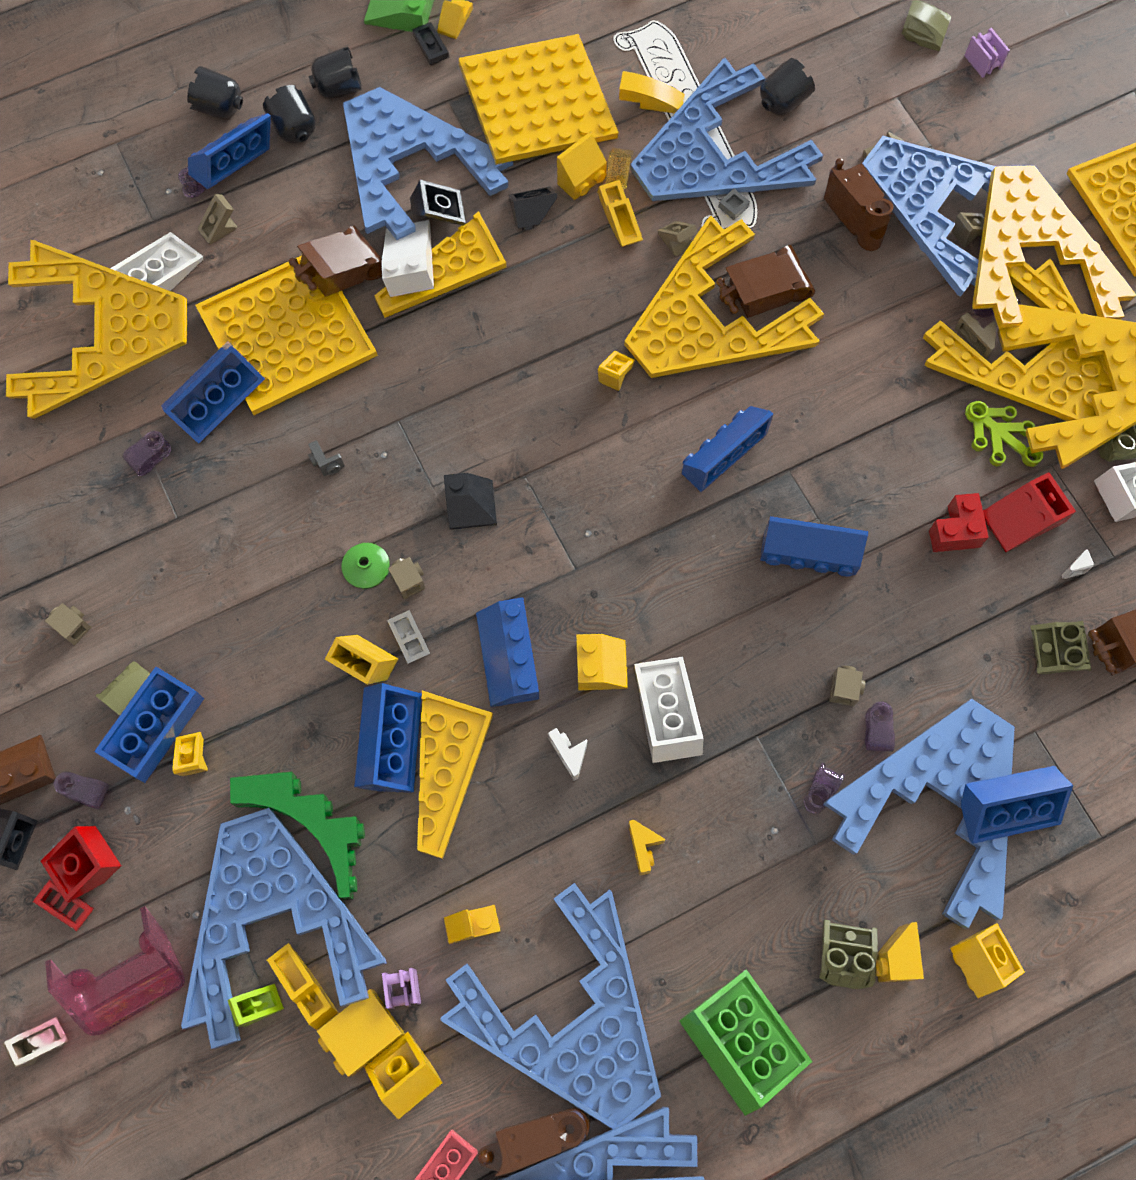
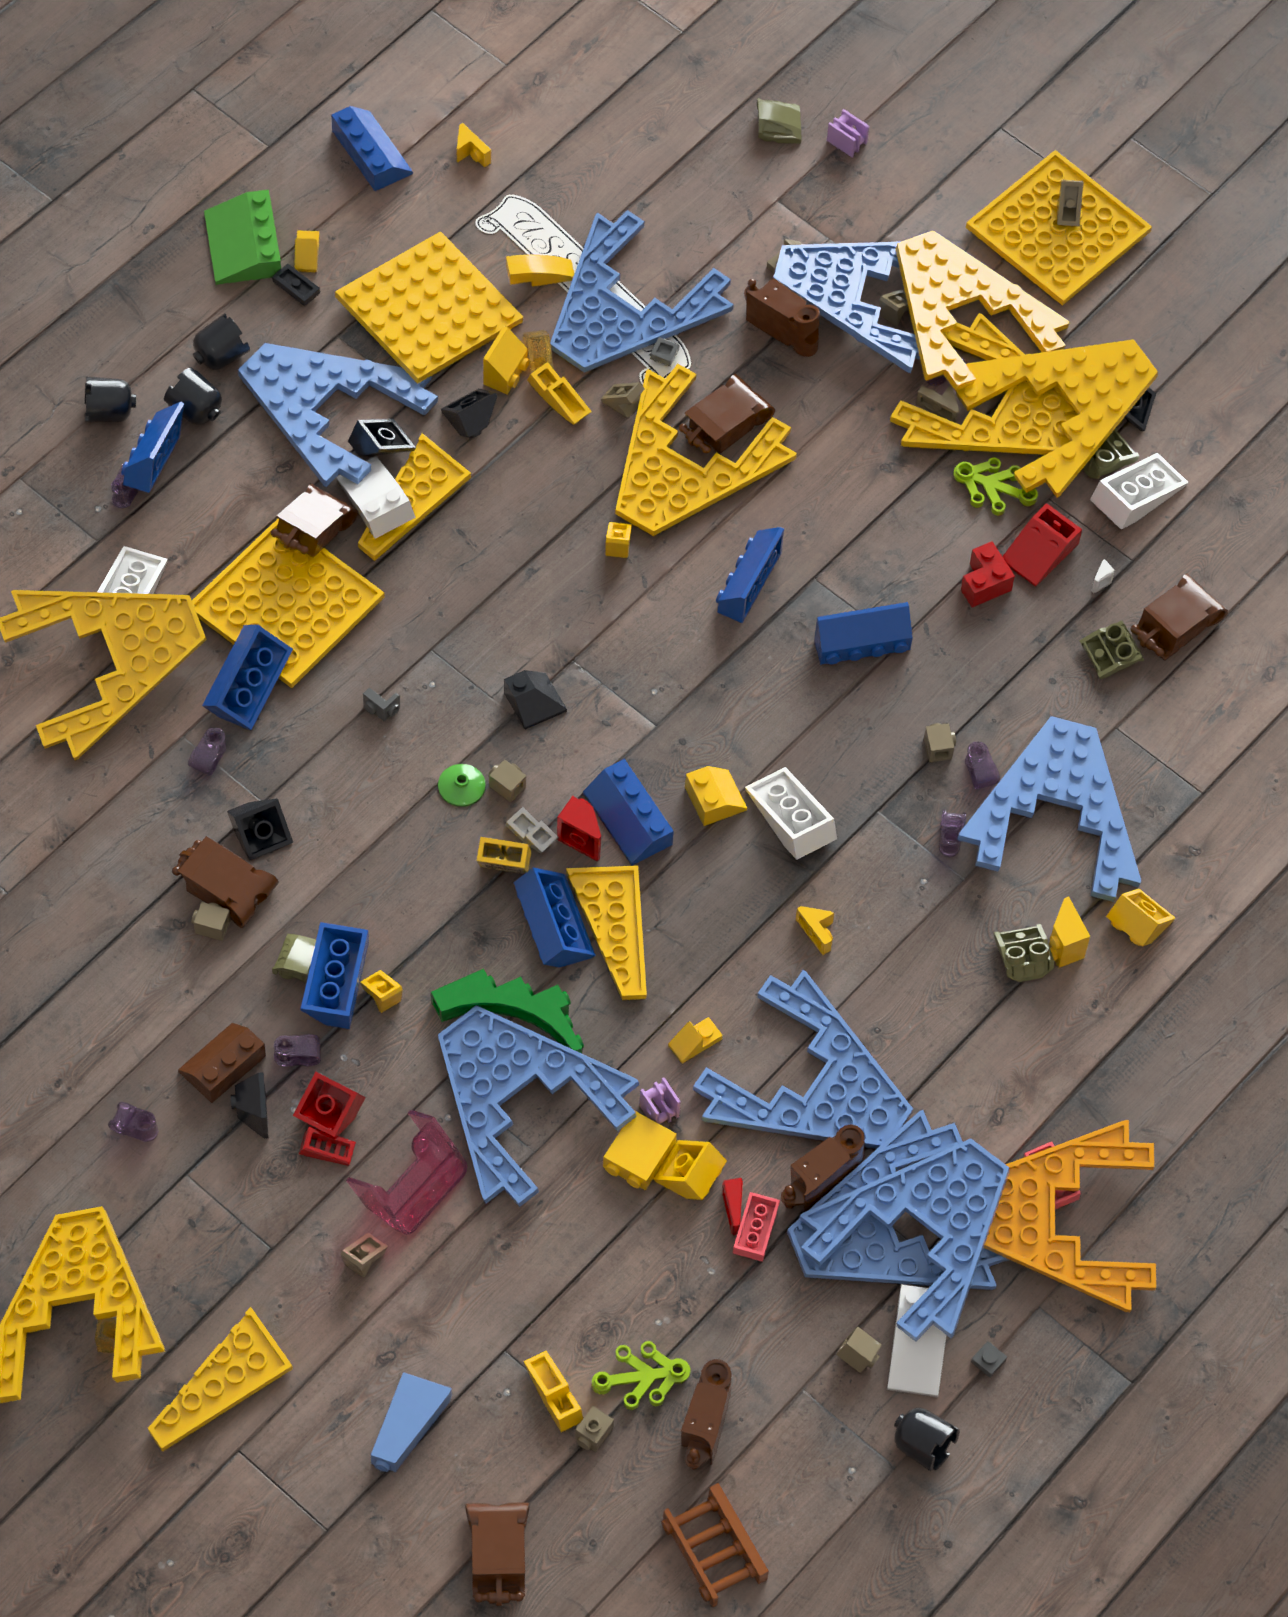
camera: 25 degrees left, 10 degrees down
dark tan slope [197,194,237,244] -> none
lime slope [227,984,284,1027] -> none
yellow slope [267,943,338,1030] -> none
white slope [548,728,587,781] -> none
bright green slope [679,969,813,1116] -> none
black cylinder [760,58,815,115] -> none
blue slope [960,766,1073,844] -> none
none -> reddish brown piece [172,836,279,928]
none -> black slope [227,798,293,861]
none -> red slope [557,795,601,862]
none -> red slope [721,1178,743,1236]

